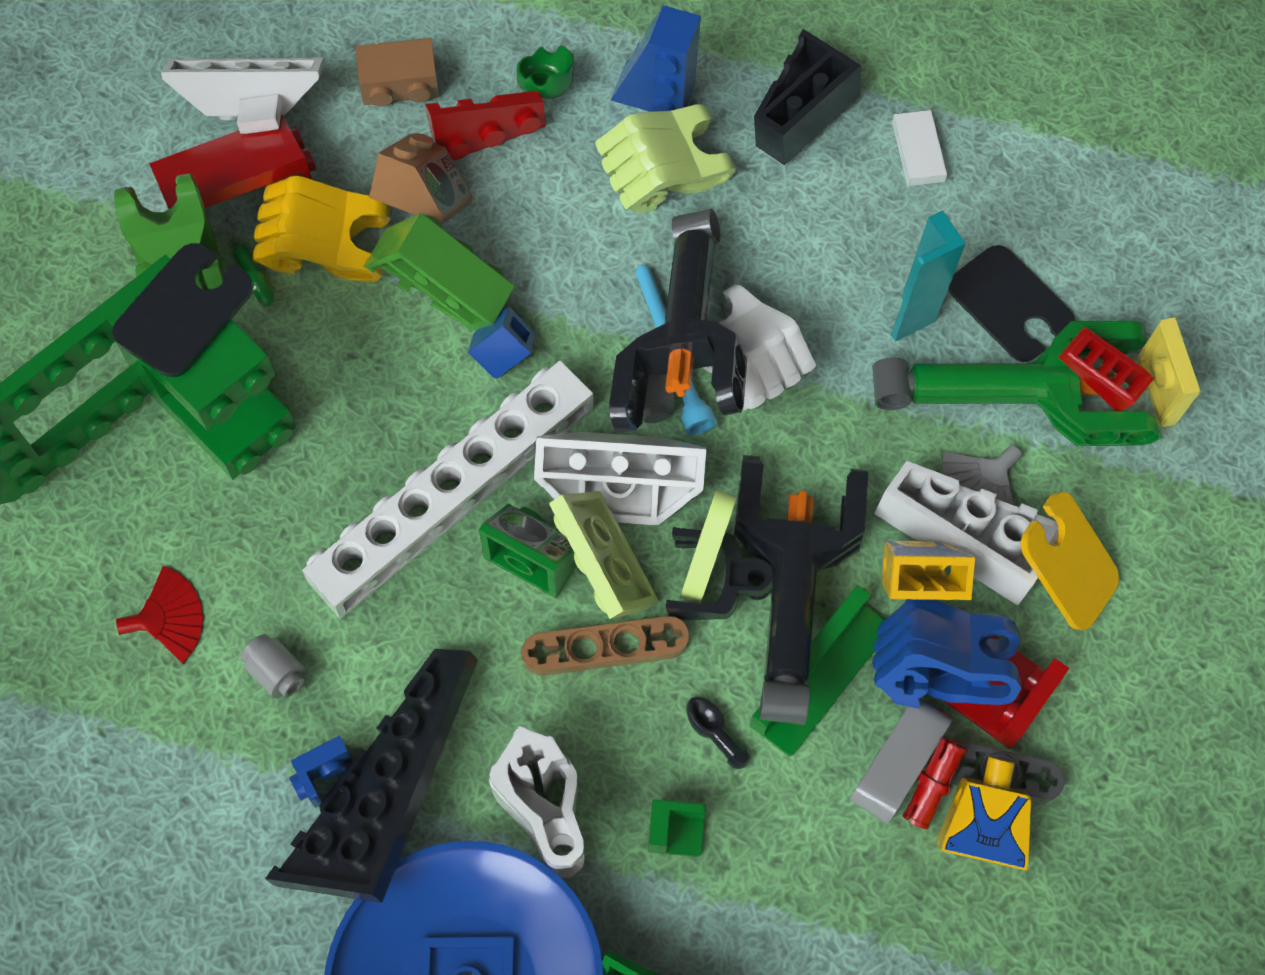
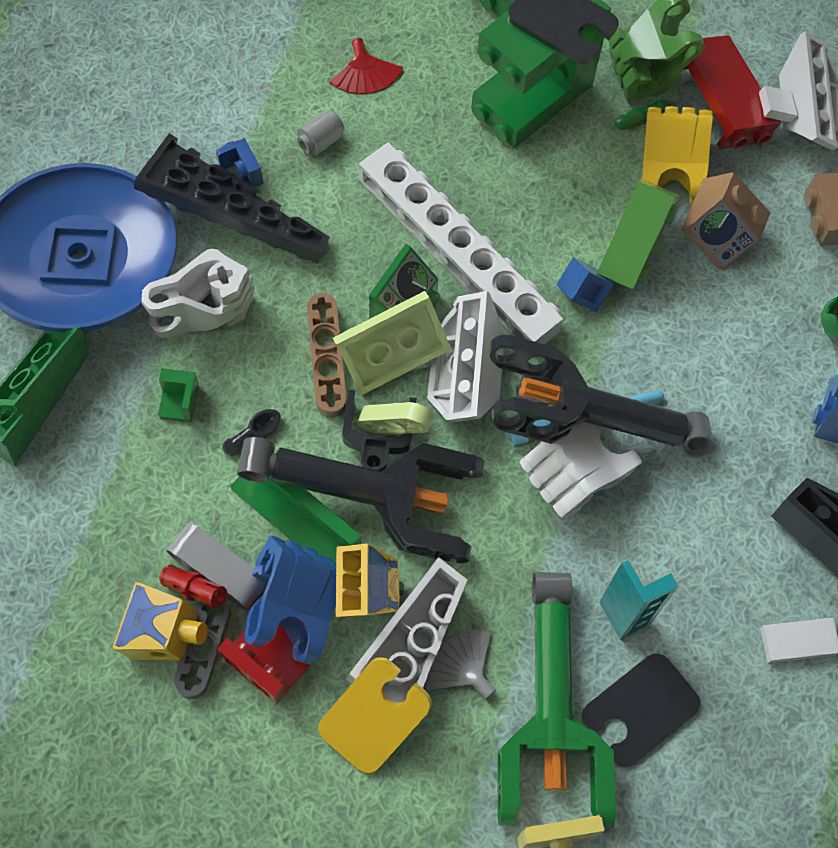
camera: 90 degrees right, 0 degrees up
red wing [425,91,546,160] -> none
yellowish green piece [595,104,736,214] -> none
red slope [1058,327,1154,411] -> none

